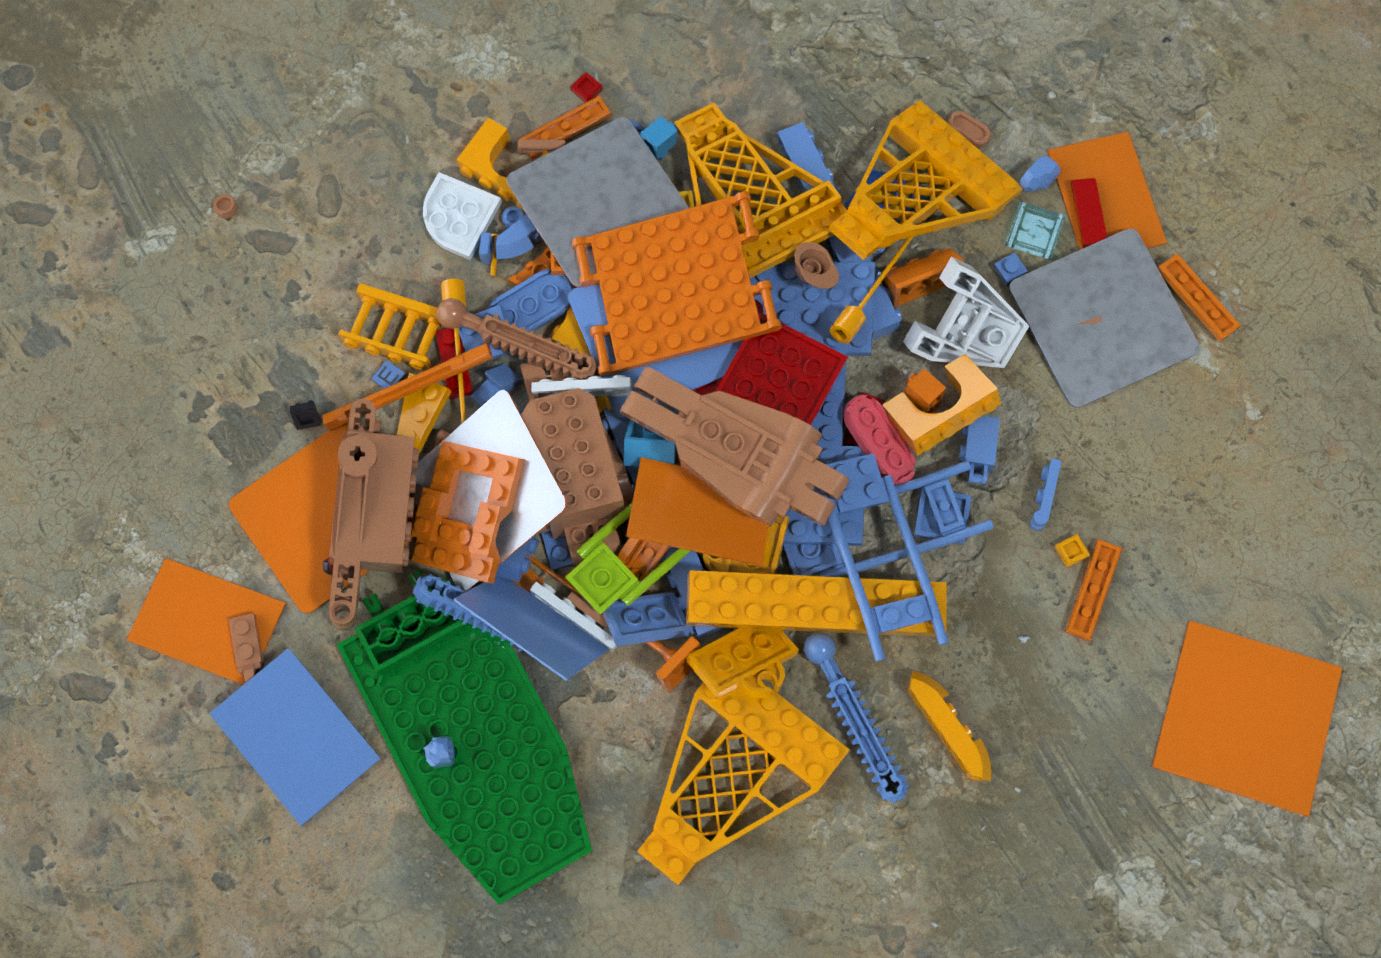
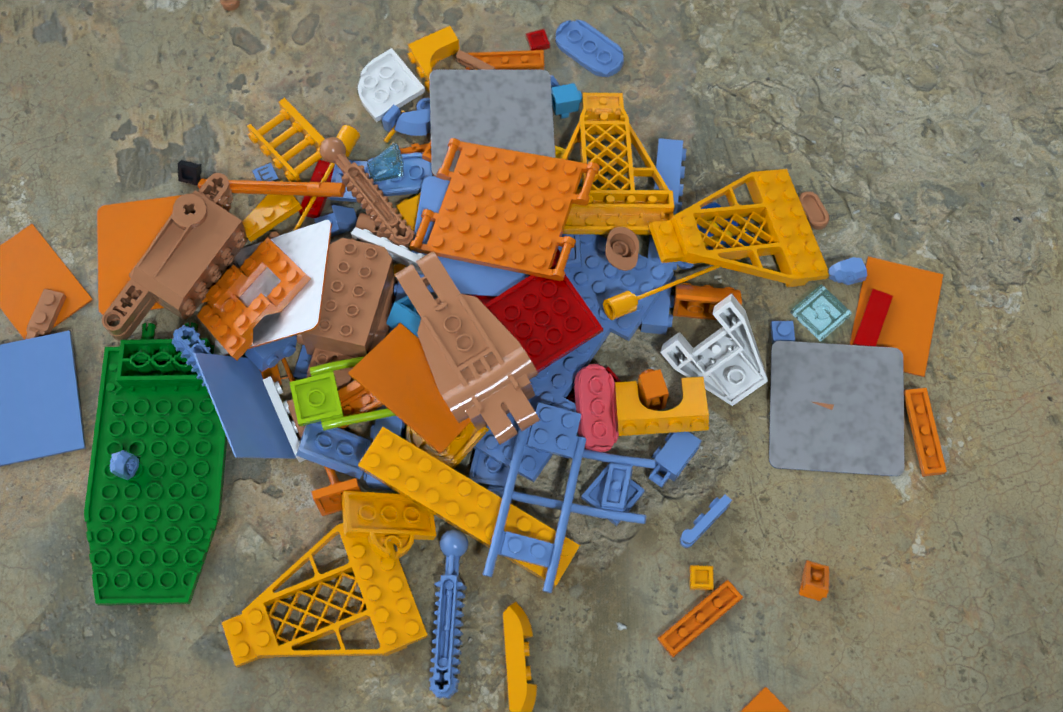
camera: 25 degrees right, 5 degrees down
none -> clear light blue slope [367,142,404,182]
none -> medium blue tile [555,20,624,77]
none -> orange slope [799,560,829,601]

